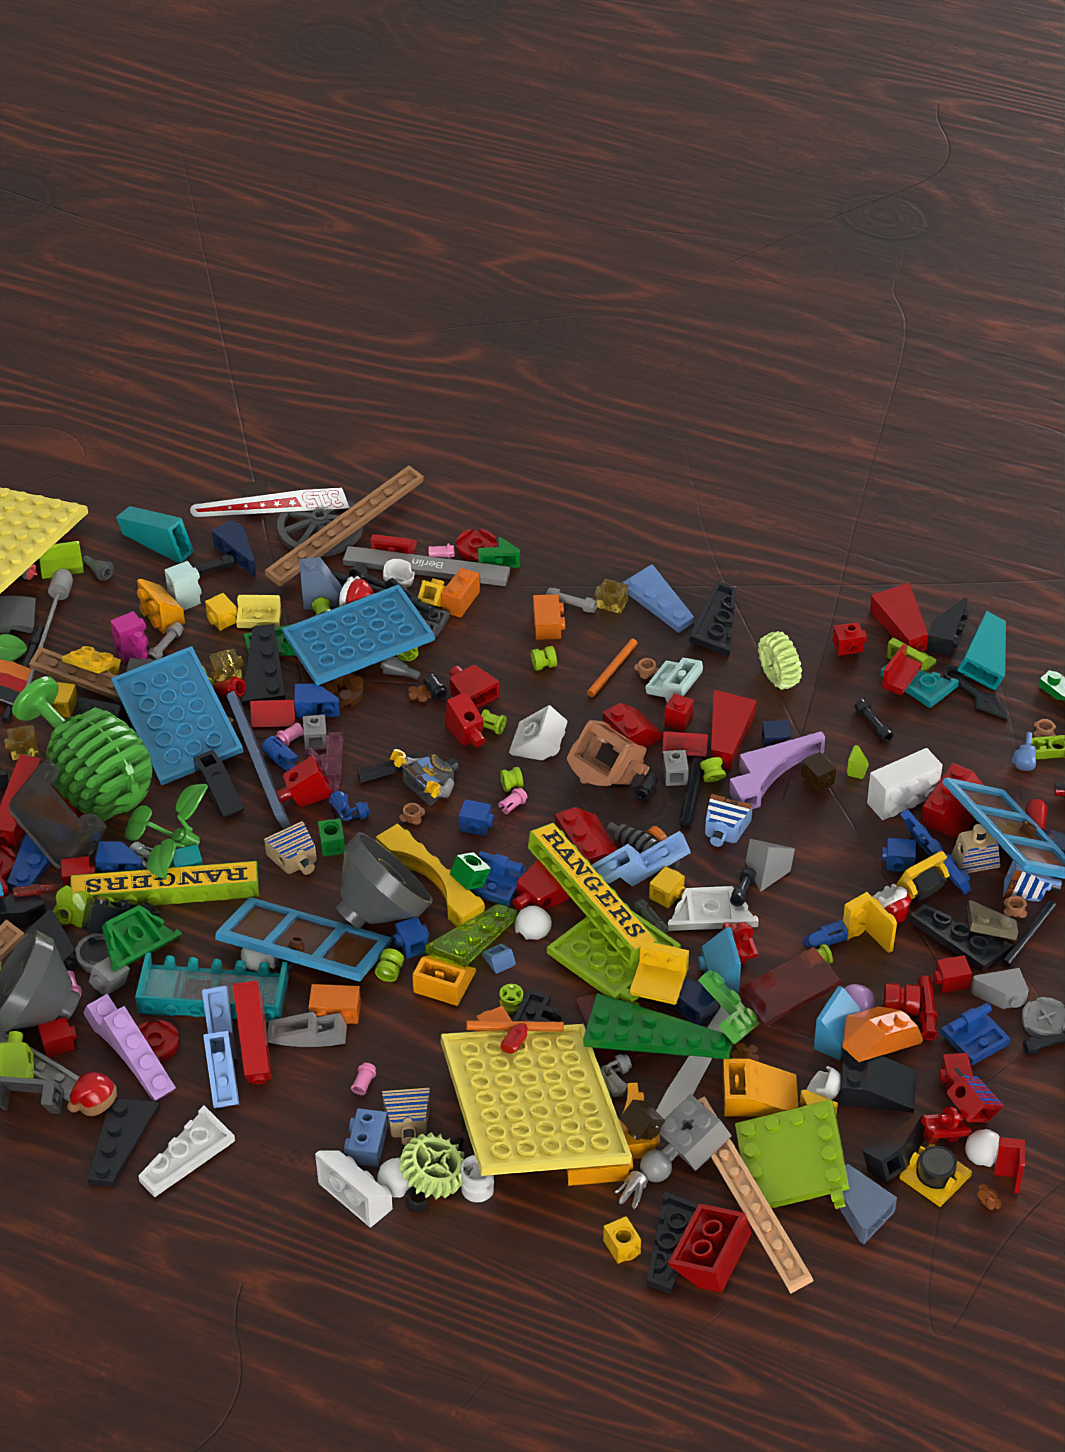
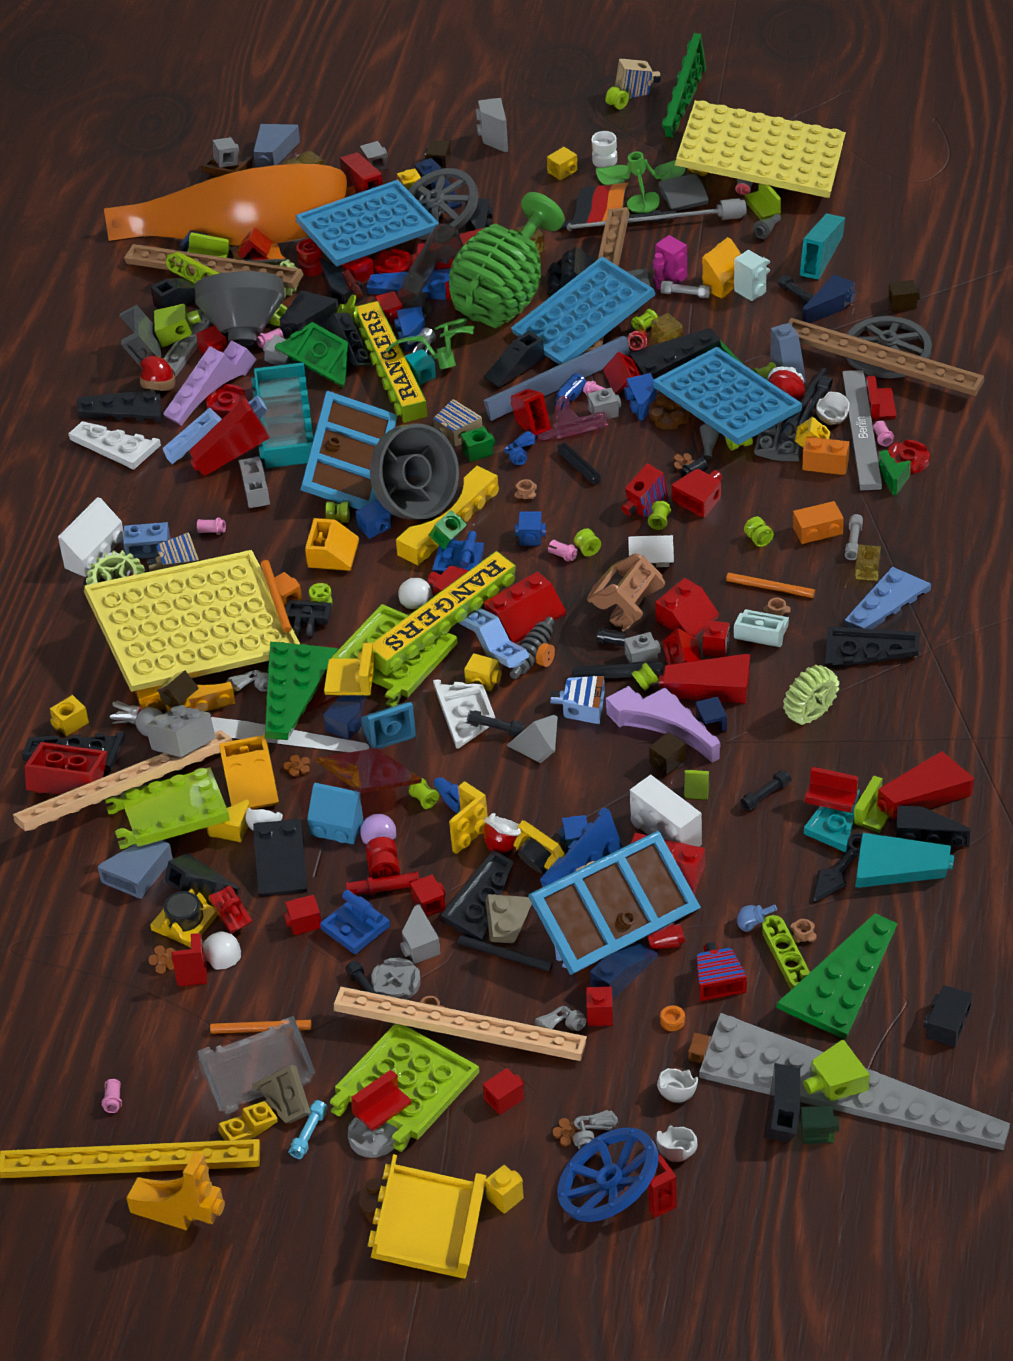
camera: 80 degrees right, 0 degrees up
yellow brick [51,682,78,718] -> none
yellow bracket [61,646,121,676] -> none
sticker [190,488,349,517] -> none
yellow brick [205,593,237,631] -> none
light yellow bracket [236,595,281,628] -> none
orange brick [309,984,361,1024] -> none
torso [390,749,459,806] -> none
clear neon green wing [425,904,517,967] -> none
medium blue slope [482,944,516,973] -> none
red piece [500,1020,528,1054] -> none
dark grey axle [634,899,668,934] -> none
bright green plate [698,970,760,1045] -> none
red hips [722,922,758,964] -> none
red brick [832,622,867,656] -> none
orange wedge [842,1006,923,1062] -> none
red torso [947,1068,1005,1123] -> none
nougat plate [1004,896,1027,918] -> none

